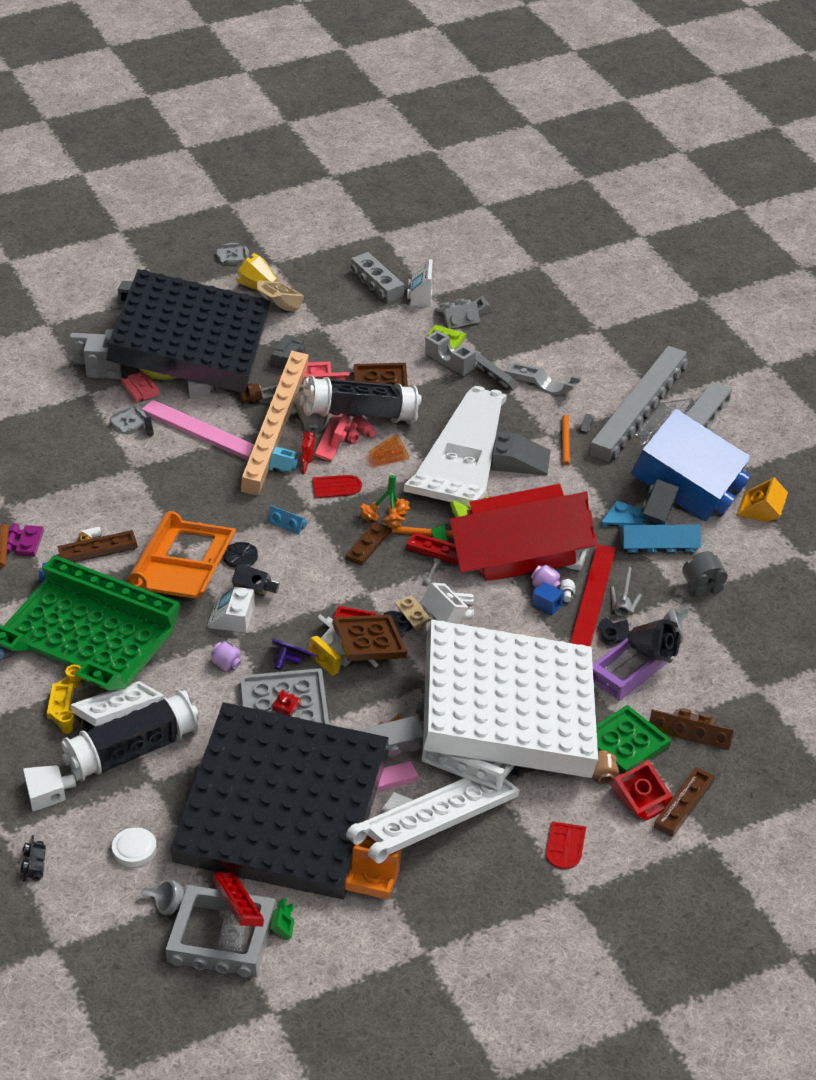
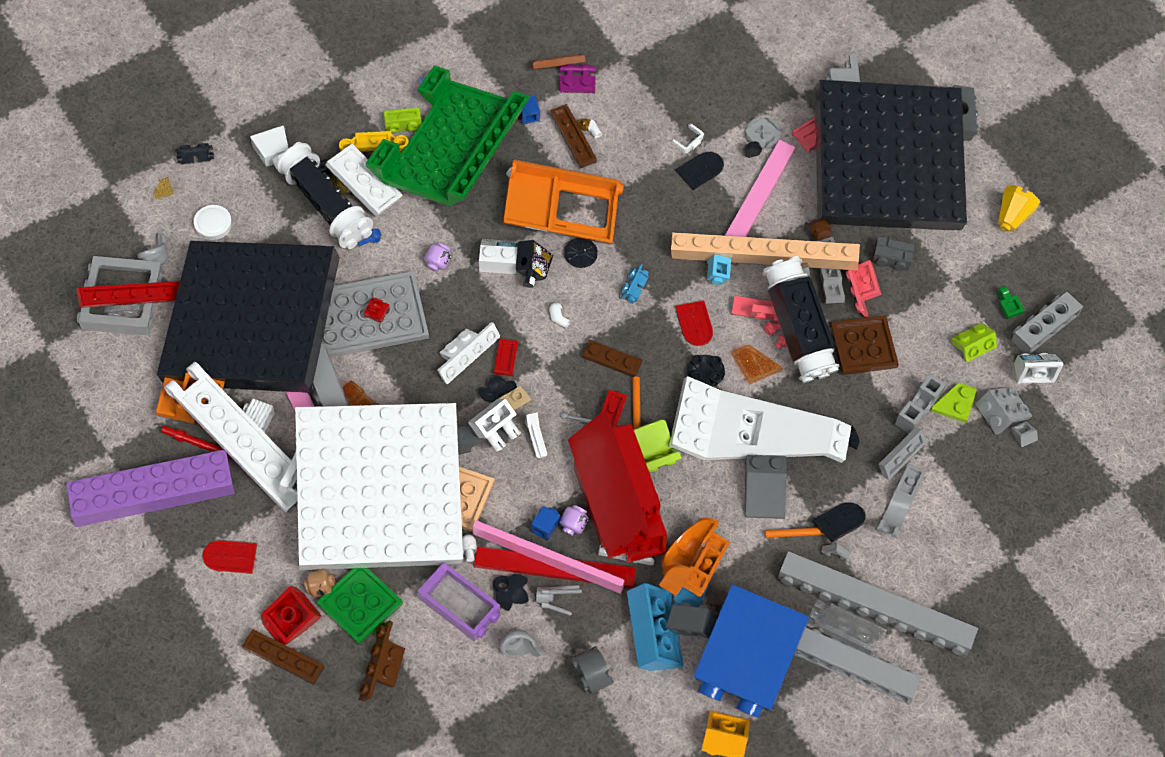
camera: 80 degrees right, 20 degrees up
light grey tile [216,243,249,265] -> none
tan slope [257,280,304,312] -> none
green plate [270,898,295,940] -> none
dark purple shield [272,639,317,669] -> none
red arm [301,431,315,475] -> none
yellow plate [308,636,342,676] -> none
reddish brown plate [332,615,407,661] -> none
orange plant [360,475,410,528] -> none
green sticker [432,525,448,542] -> none
white cylinder [560,579,575,602] -> none
black cone [628,619,681,663] -> none
none -> medium lavender brick [67,450,235,527]
none -> clear yellow tile [154,177,173,199]
none -> red bar [161,426,234,460]
none -> lime bracket [384,108,421,133]
none -> bright pink tile [473,521,624,594]
none -> white arm [549,303,571,328]
none -> orange piece [659,517,730,597]
none -> white piece [671,124,704,153]
none -> black window [675,152,724,190]
none -> black dish [687,355,725,387]
none -> black window [812,503,866,542]
none -> lime bracket [951,323,997,362]
none -> green plate [996,286,1025,320]

